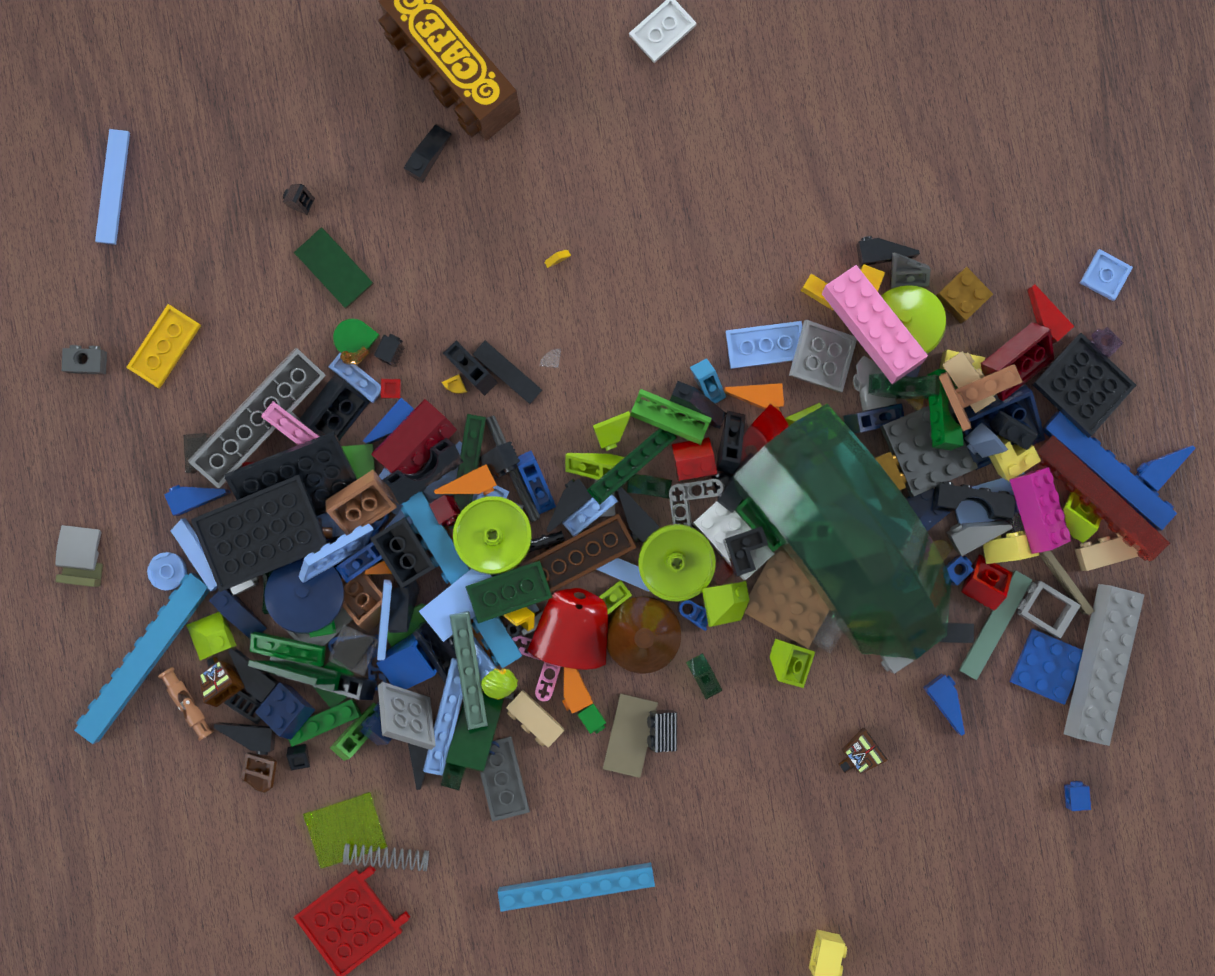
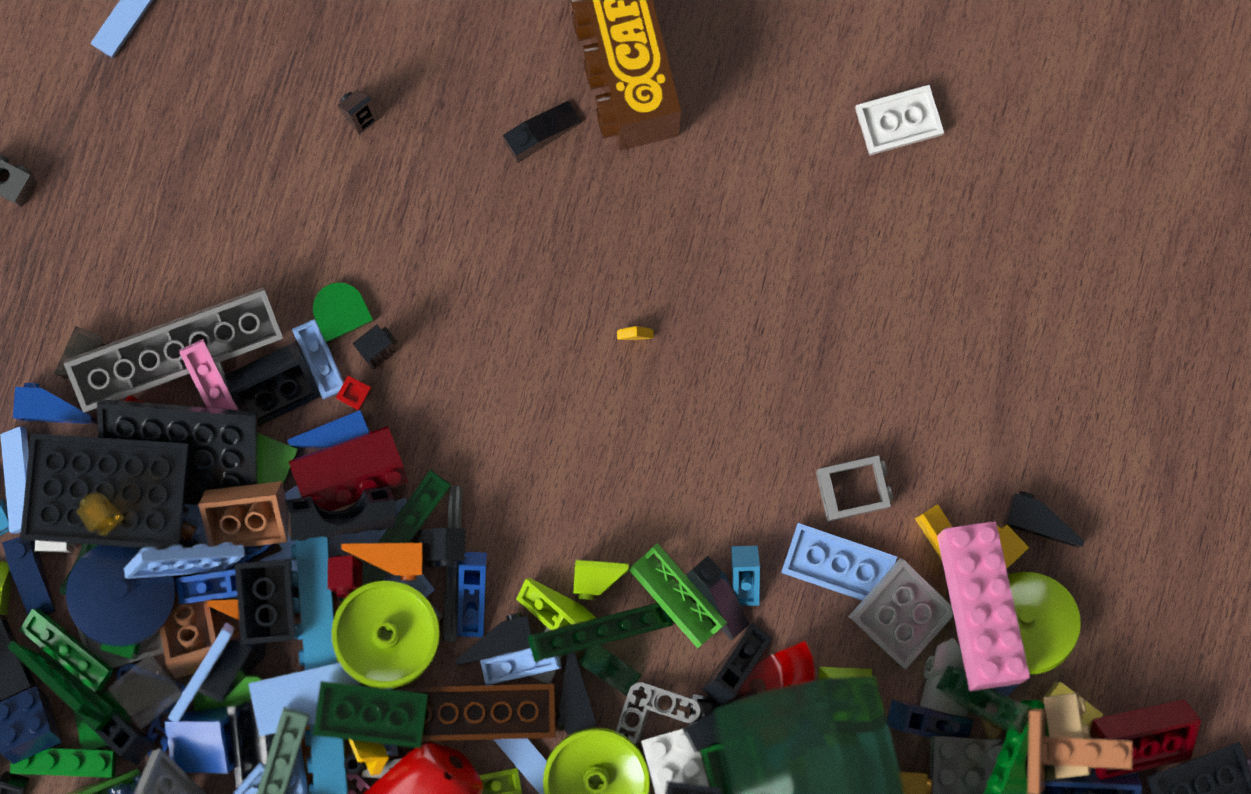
camera: 25 degrees right, 5 degrees down
yellow tile [126,304,201,389] -> none
dark green tile [294,227,374,309] -> none
clear orange arm [340,346,370,365] -> none
yellow tile [442,374,467,394] -> none
black slope [443,340,498,396] -> none
black tile [473,340,543,404] -> none
black pin [528,531,565,553] -> none
clear tile [540,349,561,369] -> none
red slope [672,437,717,482] -> none
orange slope [724,383,784,411] -> none
dark grey wing [890,252,931,289] -> none
pearl gold brick [936,267,993,324] -> none
red slope [1027,284,1074,344] -> none
none -> clear yellow slope [76,492,124,536]
none -> light grey window [816,456,894,522]

